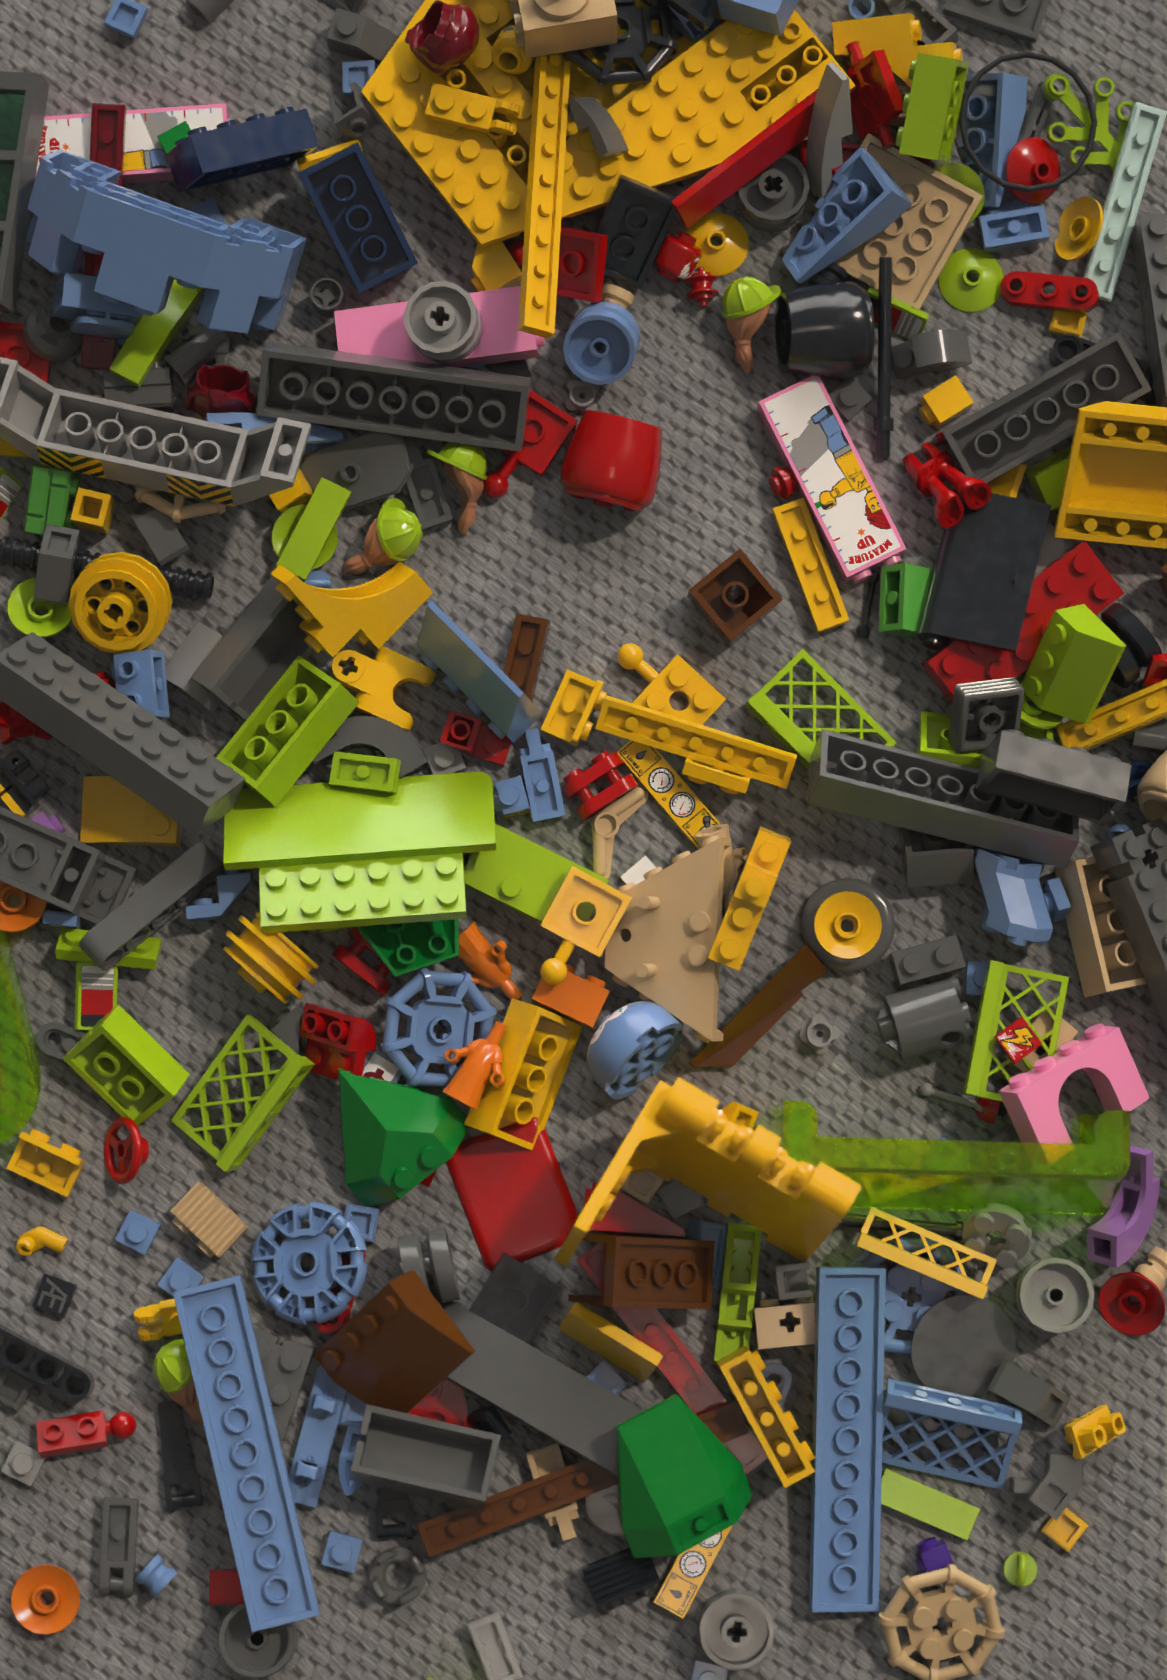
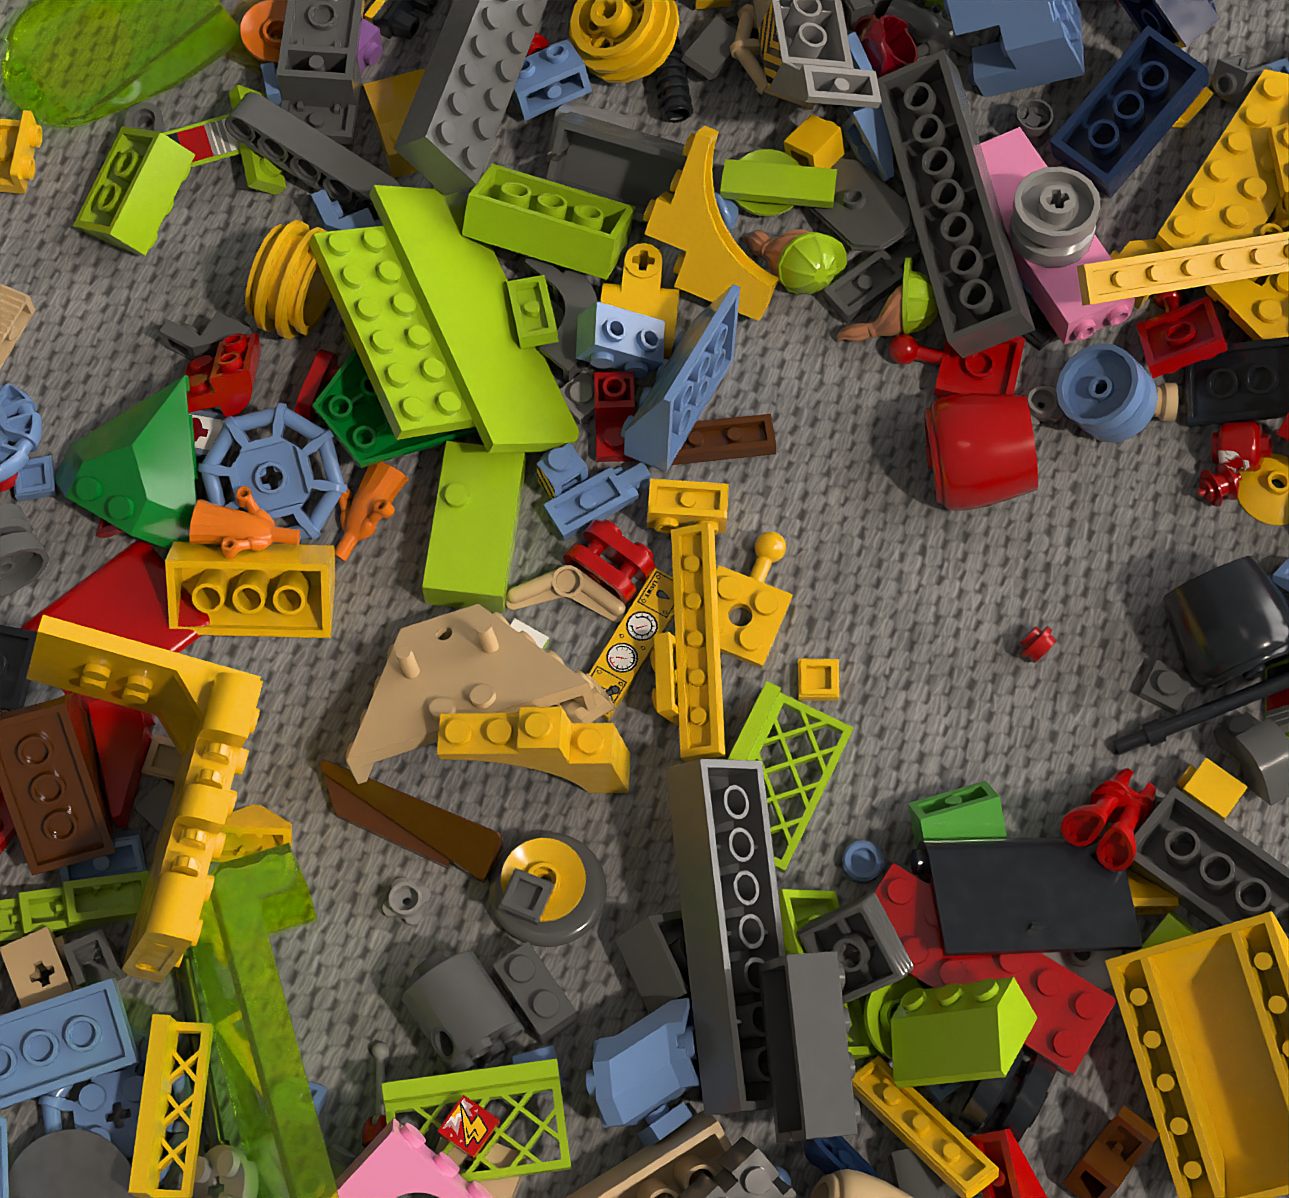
camera: 70 degrees right, 15 degrees down
red piece [104,1117,149,1185] -> none
lime fence [171,1014,315,1172] -> none
orange brick [532,963,610,1030] -> none
yellow plate [540,866,632,985] -> none
medium blue cylinder [587,1001,684,1100] -> none
reddish brown slope [687,549,783,648] -> none
piece [722,276,782,374] -> none
brick [757,376,906,584] -> none
yellow plate [772,497,850,633] -> none
black hinge [856,571,880,638] -> none
none -> dark grey tile [498,868,555,926]
none -> medium blue brick [576,301,665,378]
none -> yellow tile [797,659,839,701]
none -> medium blue tile [842,840,884,884]

